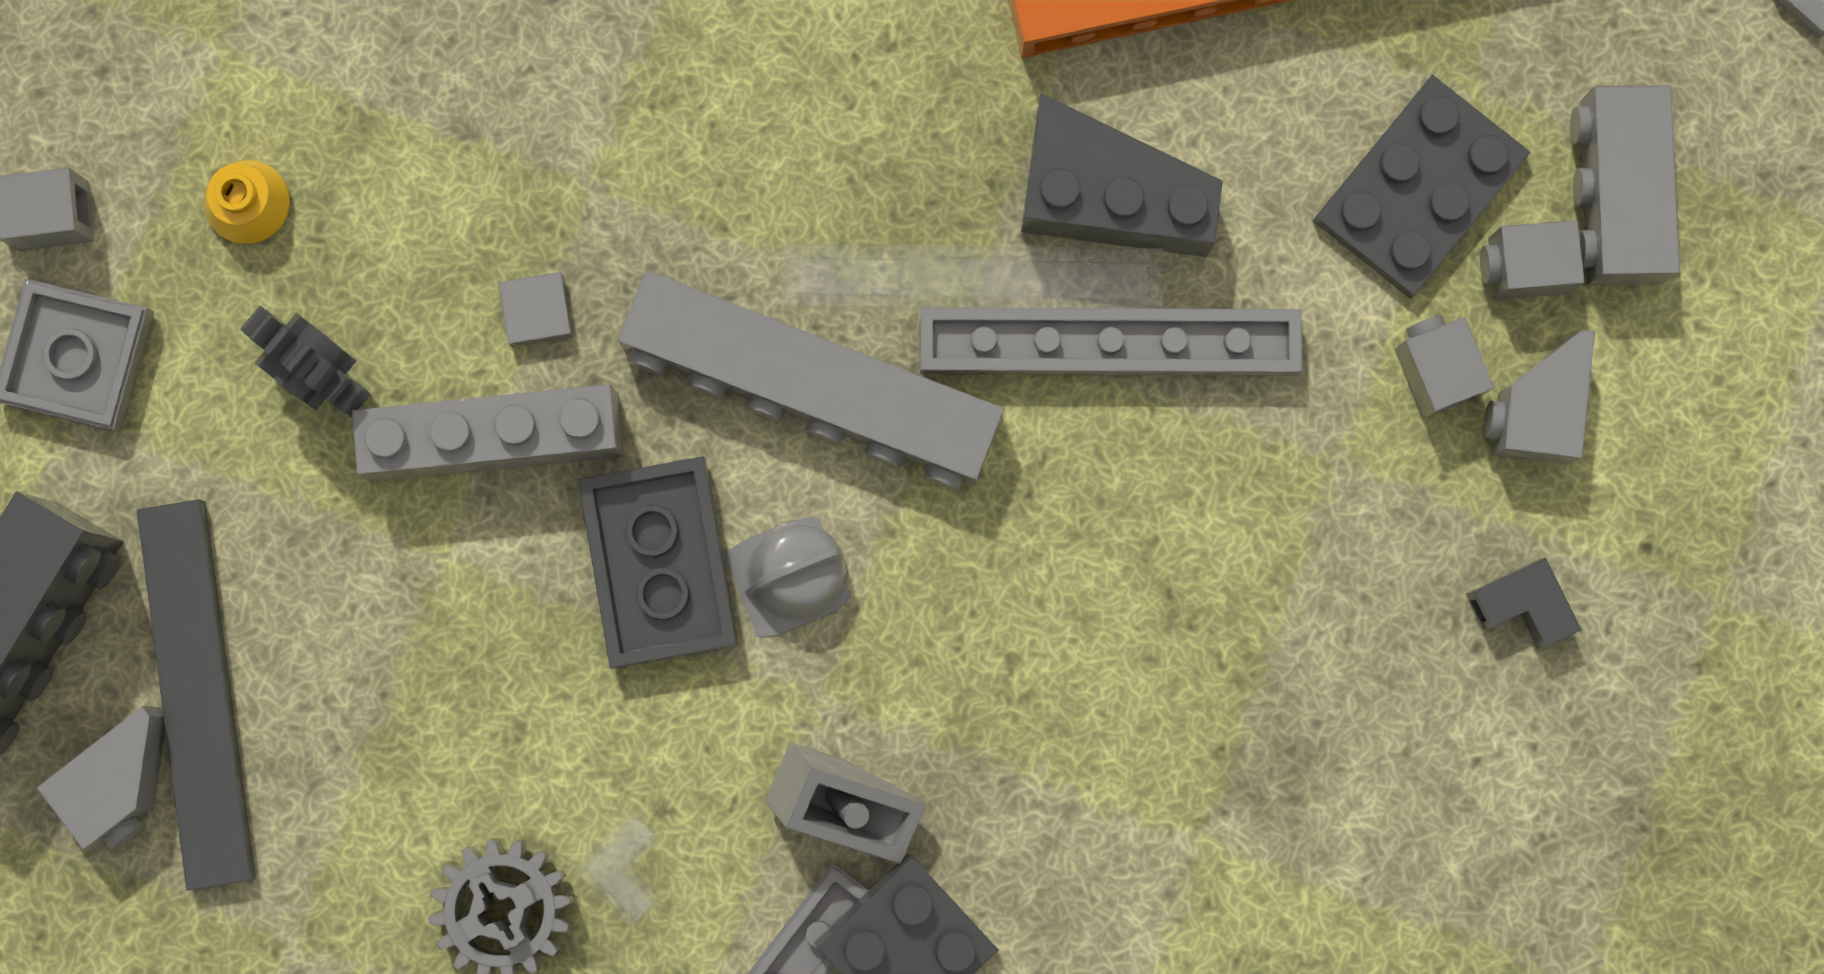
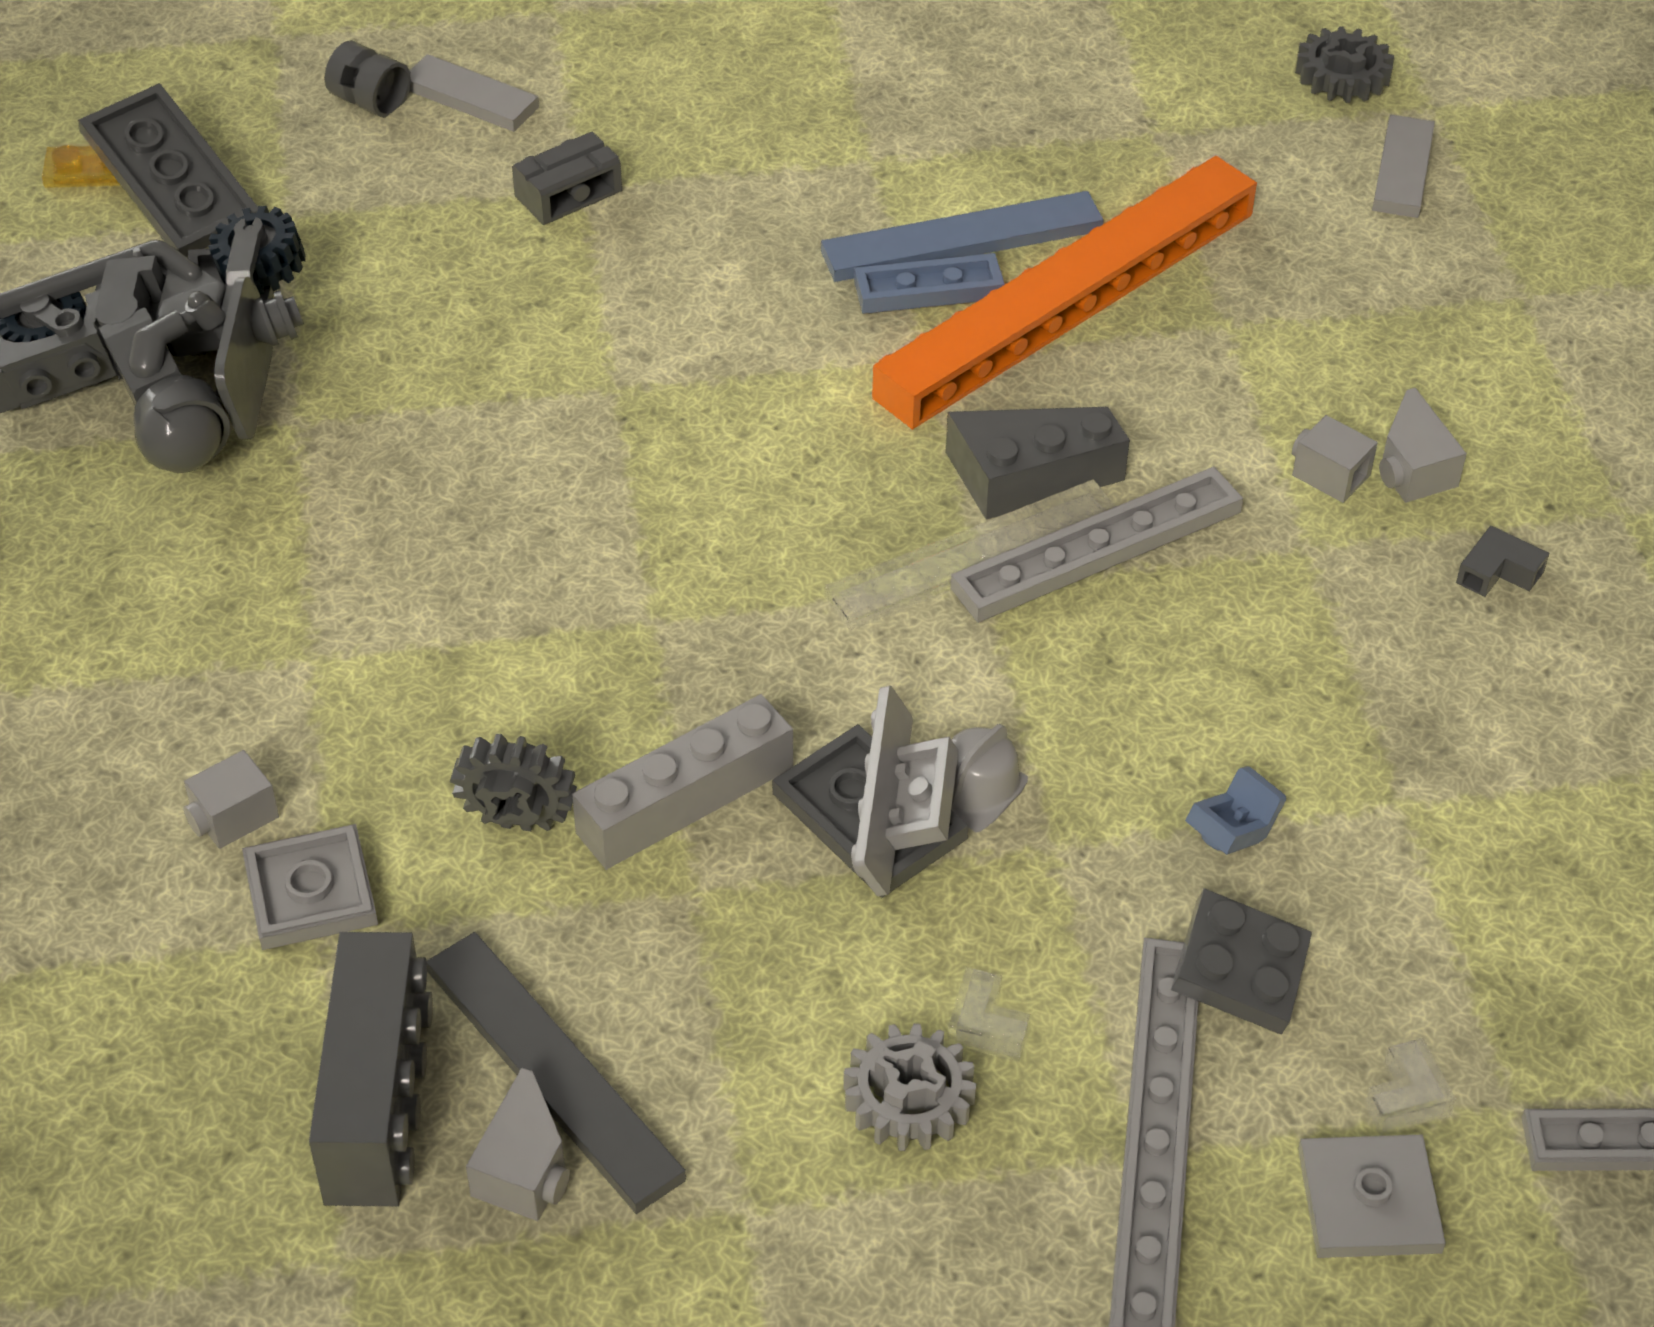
camera: 30 degrees left, 35 degrees down
yellow cone [203,159,290,244] -> none
light grey tile [498,272,573,347] -> none
light grey brick [617,270,1004,491] -> none
light grey slope [765,742,926,864] -> none
dark grey plate [1313,74,1531,299] -> none
light grey brick [1480,220,1585,300] -> none
light grey brick [1570,85,1680,285] -> none
none -> light grey bracket [851,686,958,896]
none -> sand blue bracket [1185,766,1286,855]

